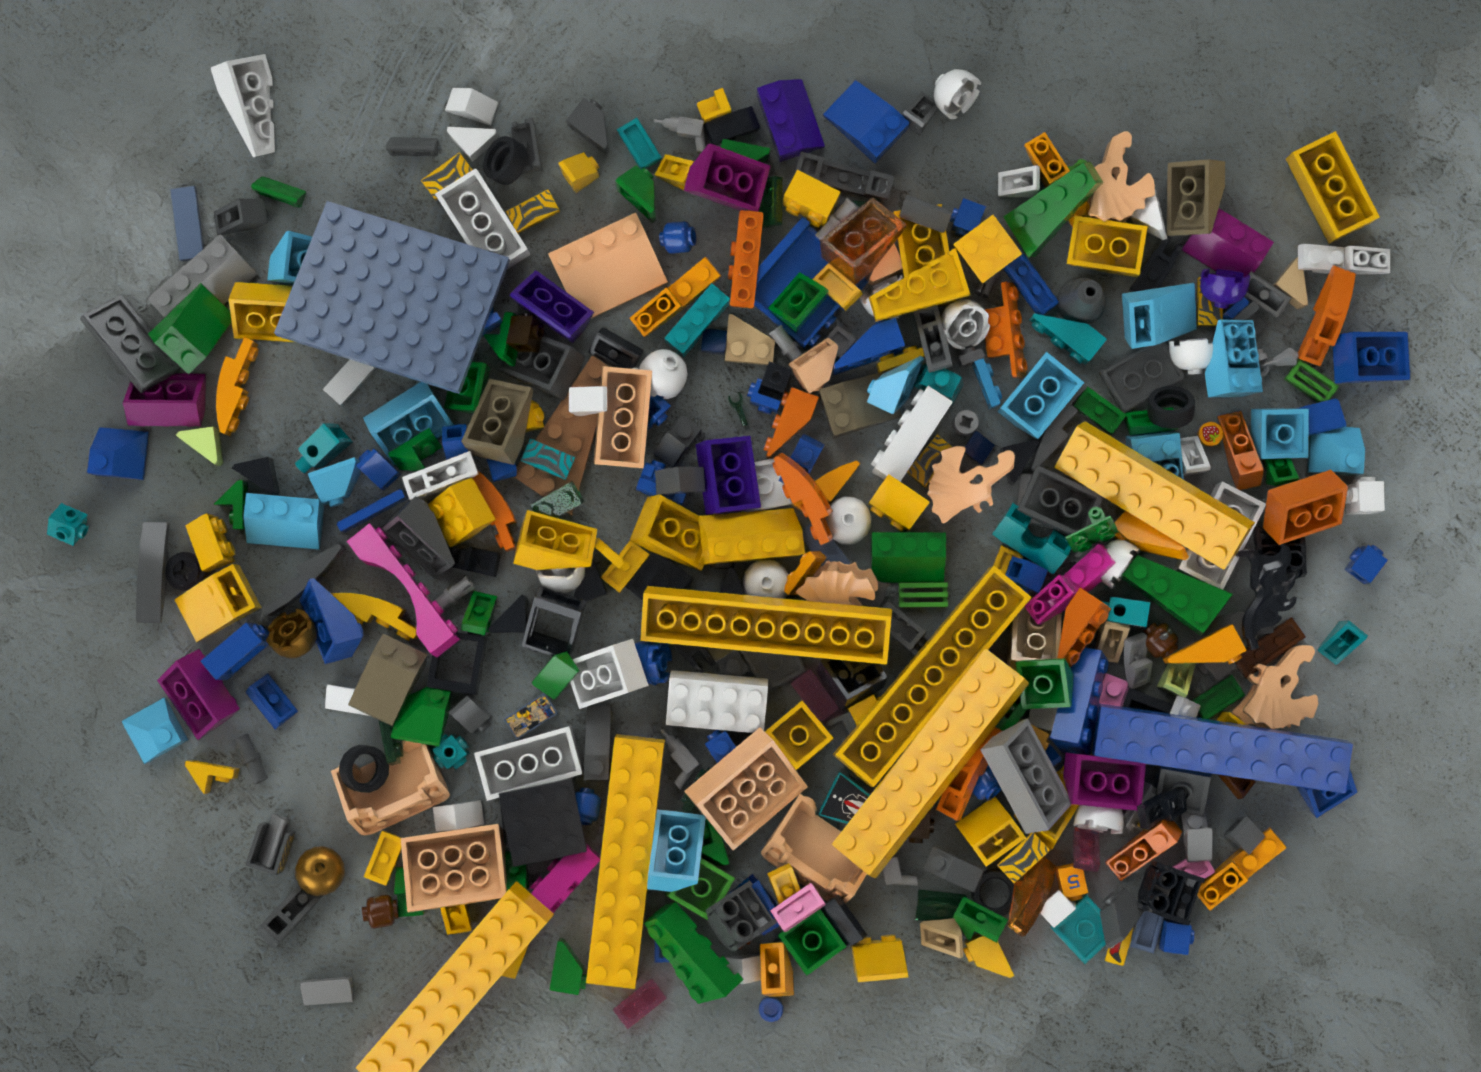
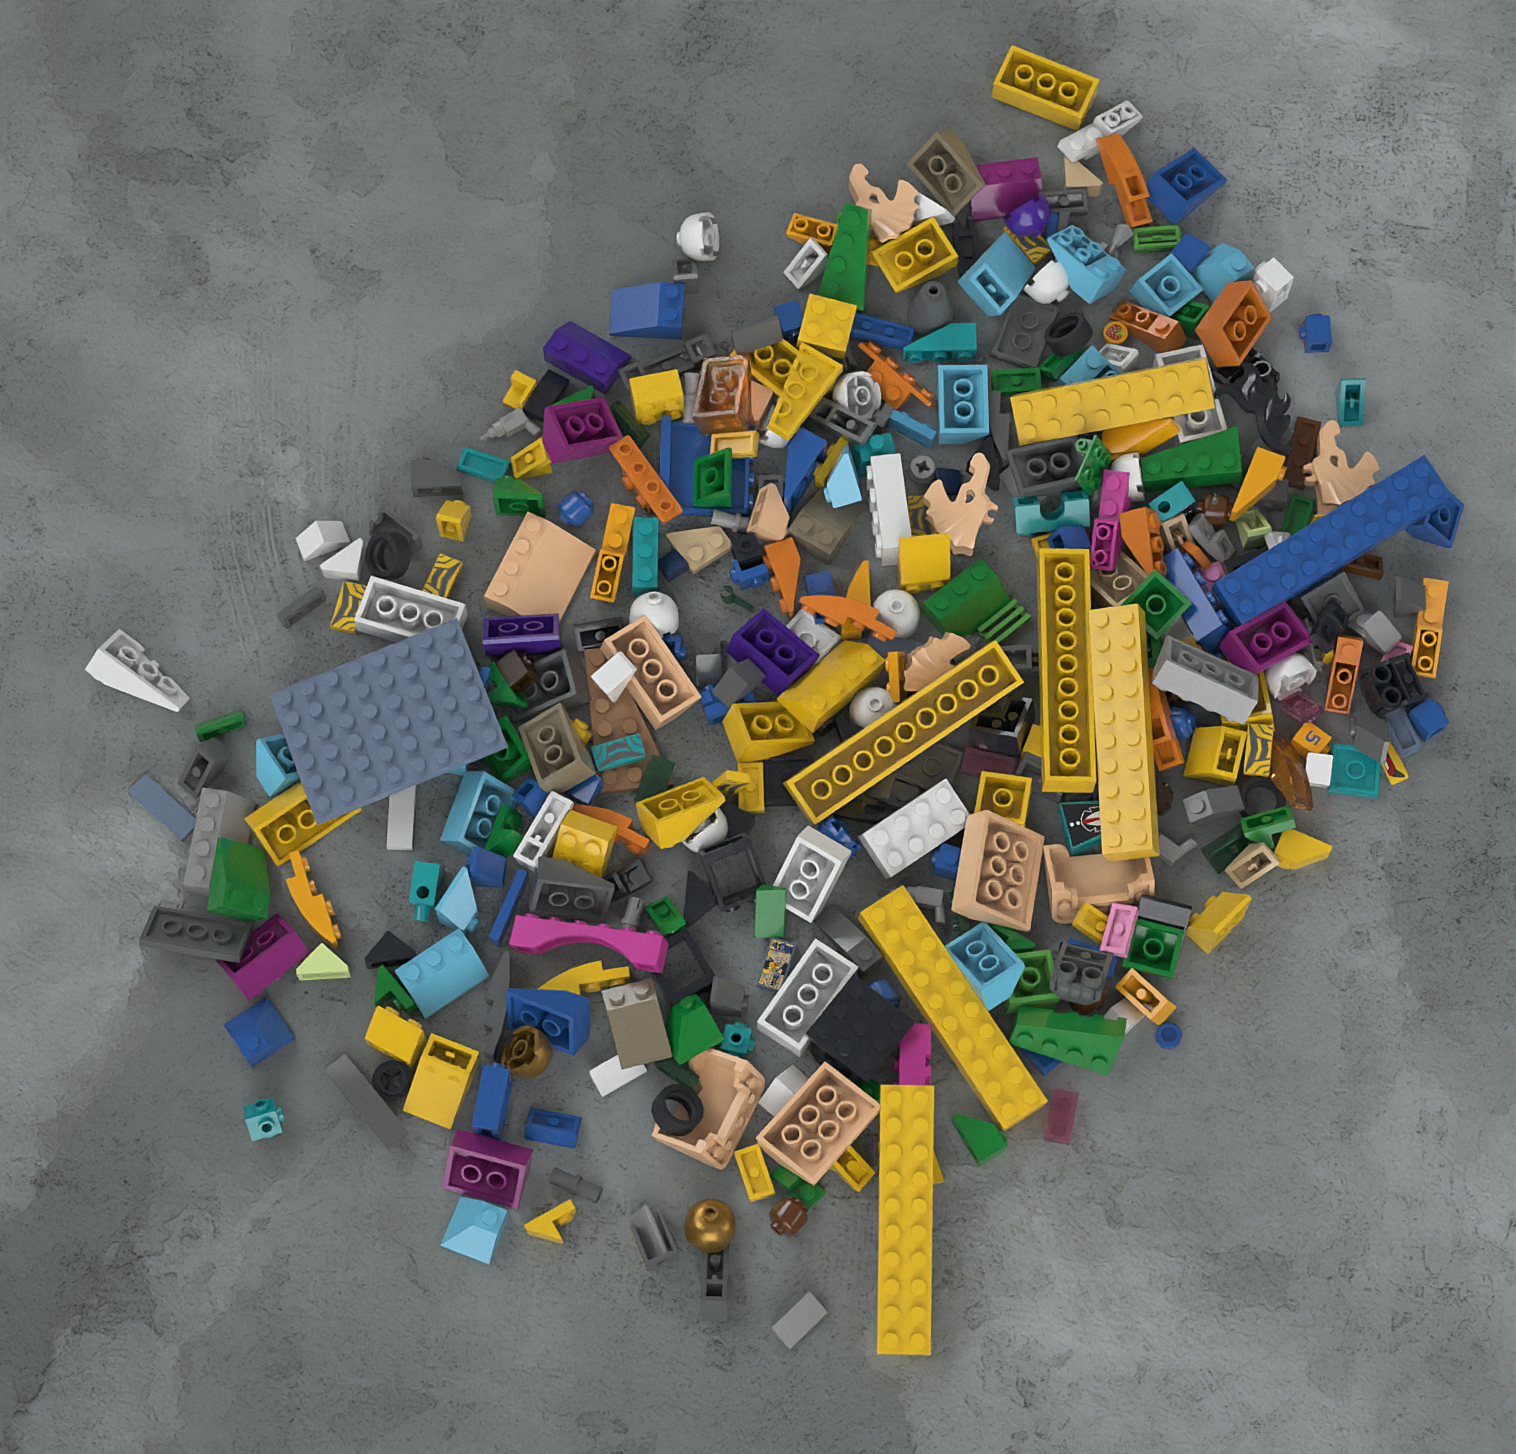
camera: 40 degrees left, 15 degrees down
none -> orange tile [1181,541,1211,570]

